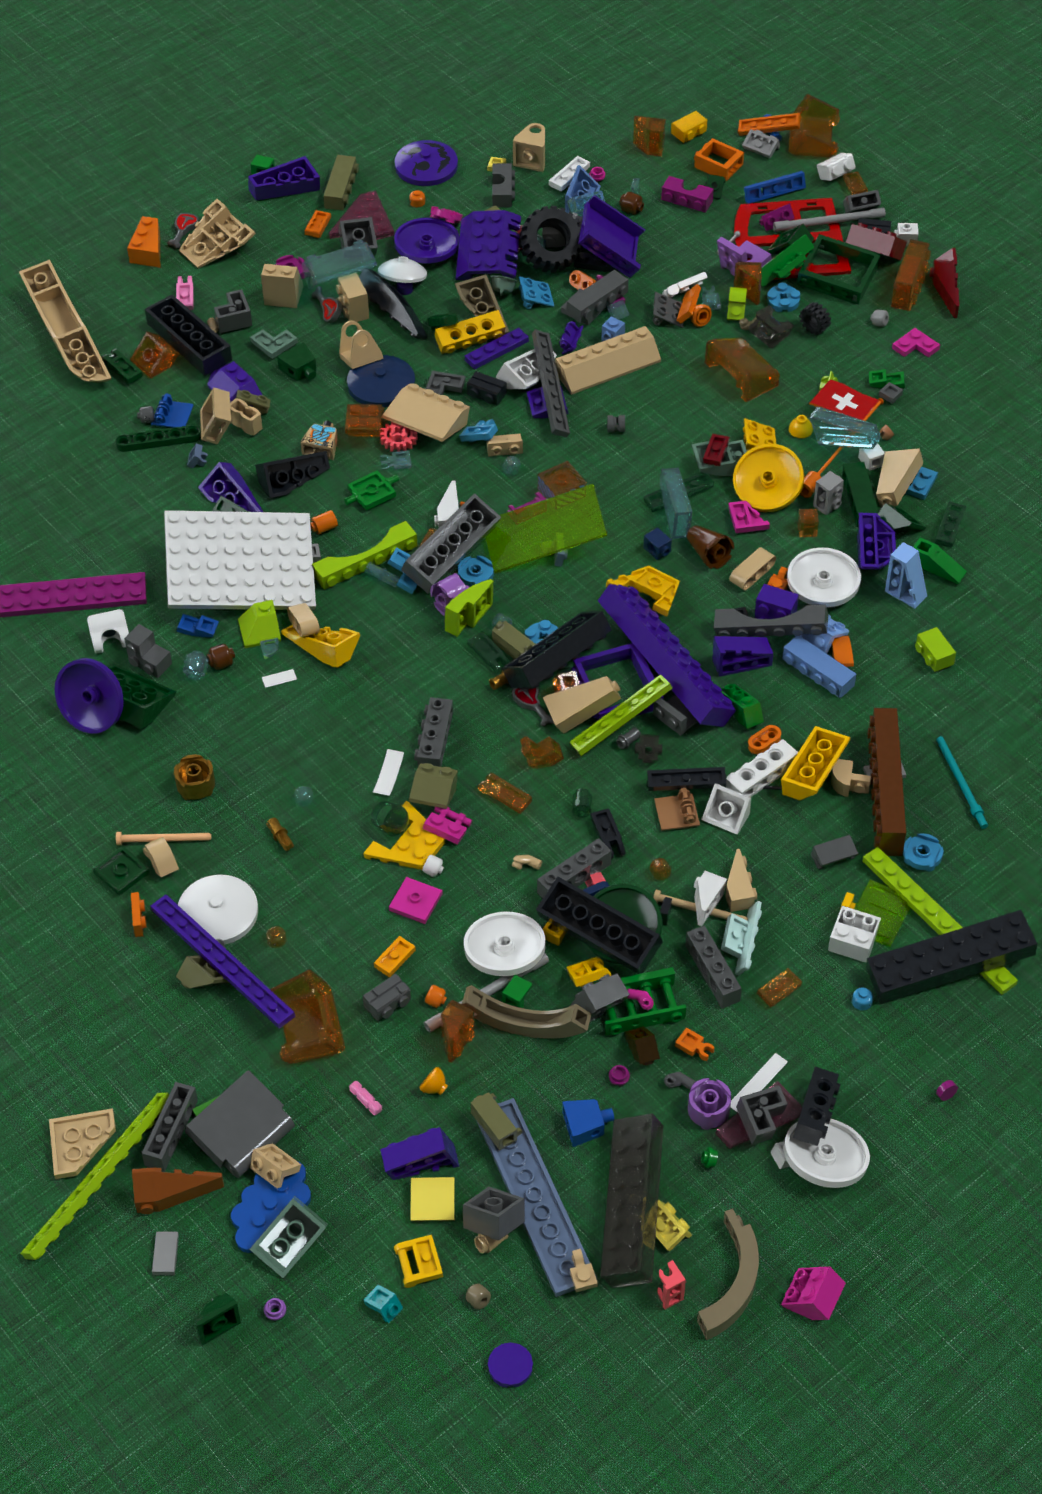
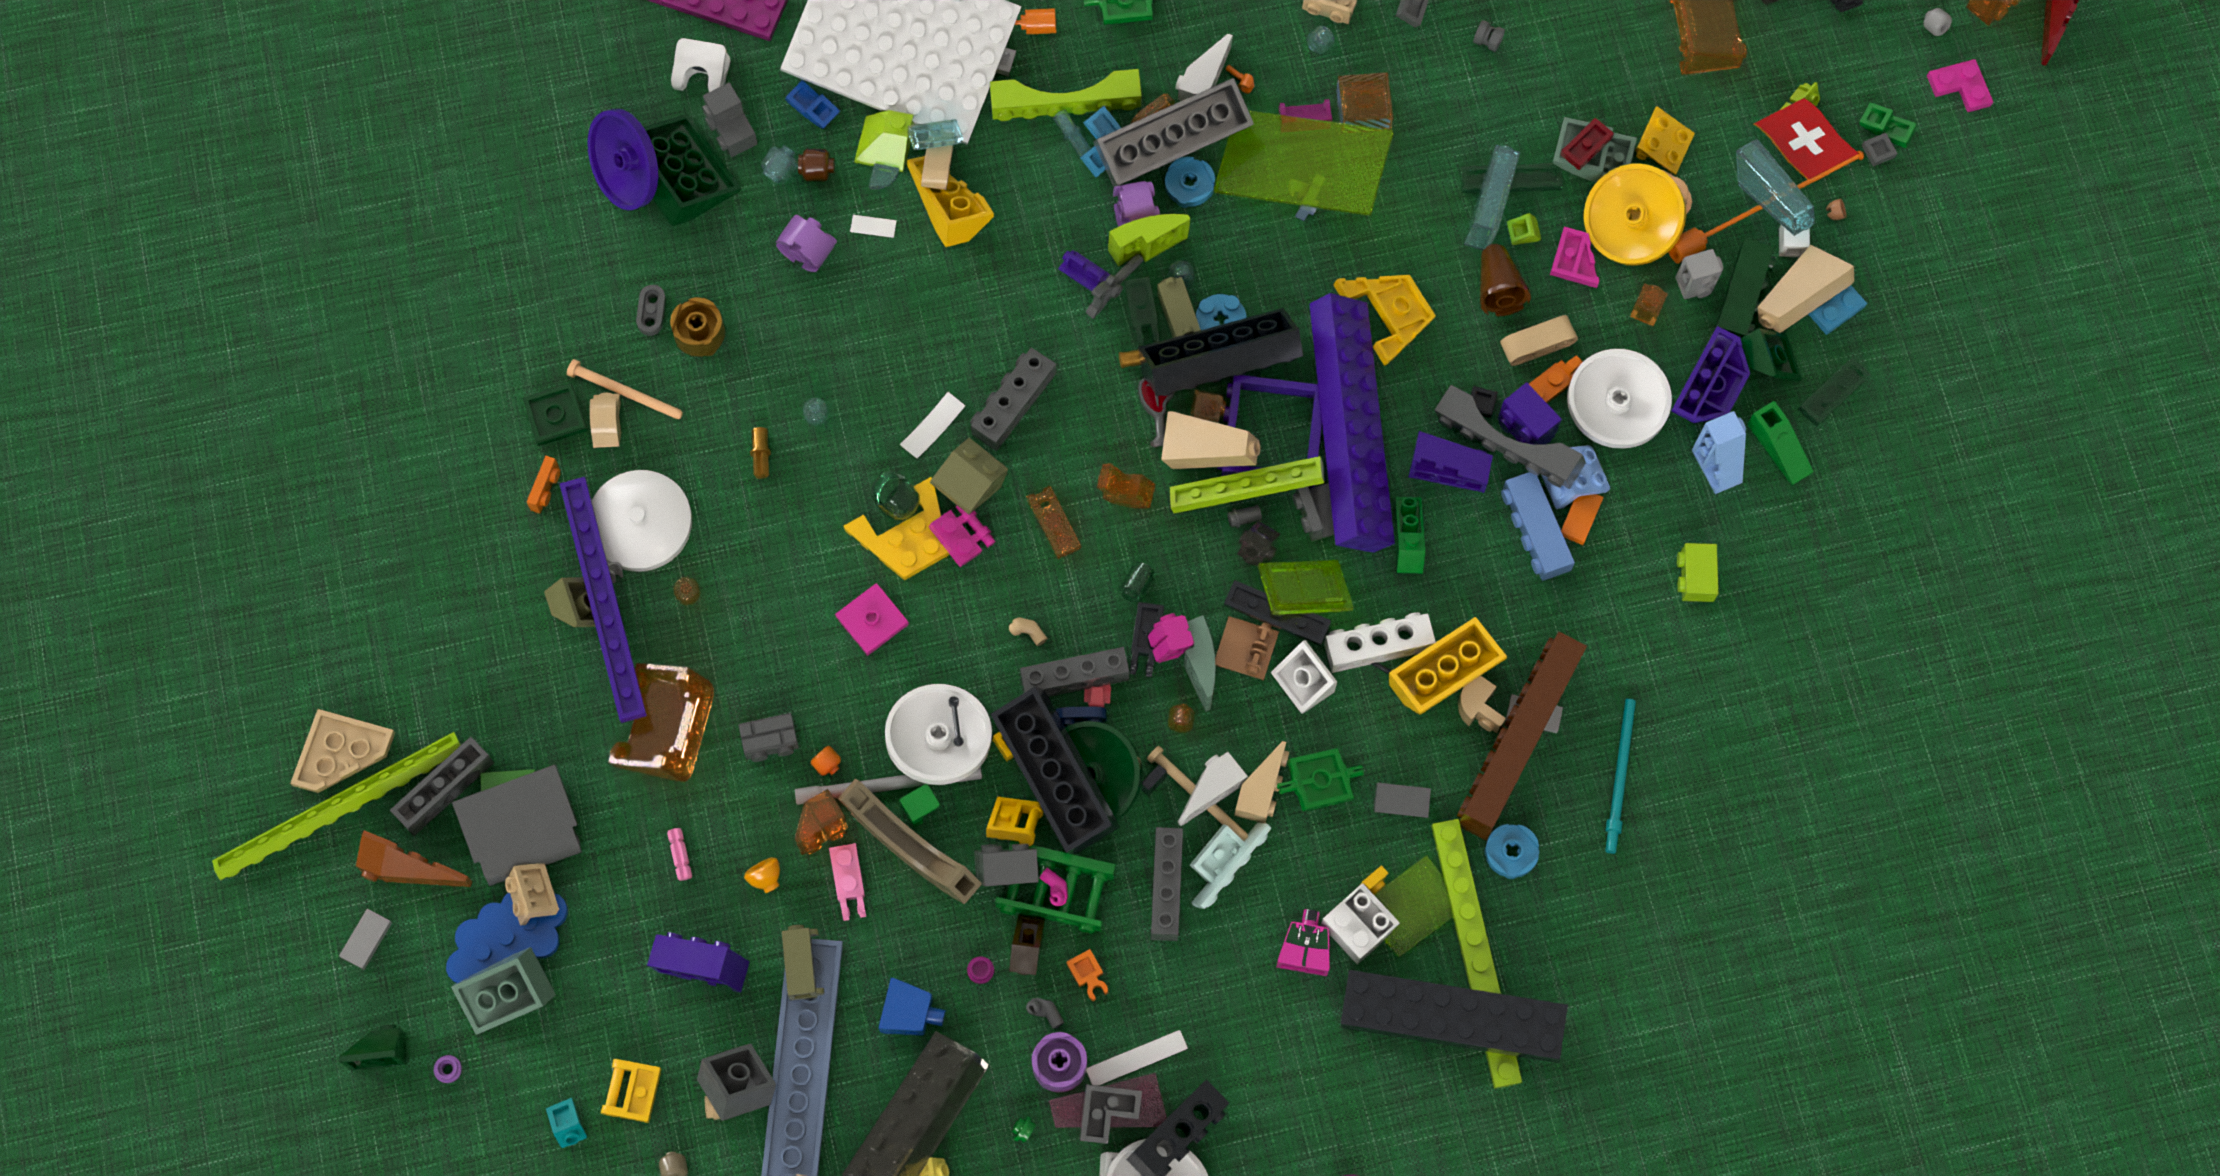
camera: 25 degrees right, 20 degrees up
light orange plate [374,936,416,978] -> none
light yellow slope [411,1177,455,1221] -> none
white piece [422,855,444,877] -> none
dark blue brick [643,527,672,560] -> none
orange plate [748,725,781,754] -> none
clear orange plate [757,968,802,1007] -> none
yellow brick [789,415,813,438] -> none
dark azure piece [852,988,873,1010] -> none
none -> dark grey plate [636,285,666,336]
none -> medium lavender brick [776,215,837,272]
none -> bright pink hinge [829,843,866,921]
none -> clear light blue plate [907,119,963,150]
none -> black hinge [949,696,964,747]
none -> dark purple hinge [1058,250,1110,291]
none -> dark grey piece [1086,254,1143,319]
none -> dark pink brick [1148,613,1194,663]
none -> sand green slope [1184,615,1216,712]
none -> clear neon green piece [1258,560,1354,615]
none -> dark pink torso [1276,909,1330,976]
none -> green plate [1277,748,1364,812]
none -> lime slope [1507,213,1541,245]

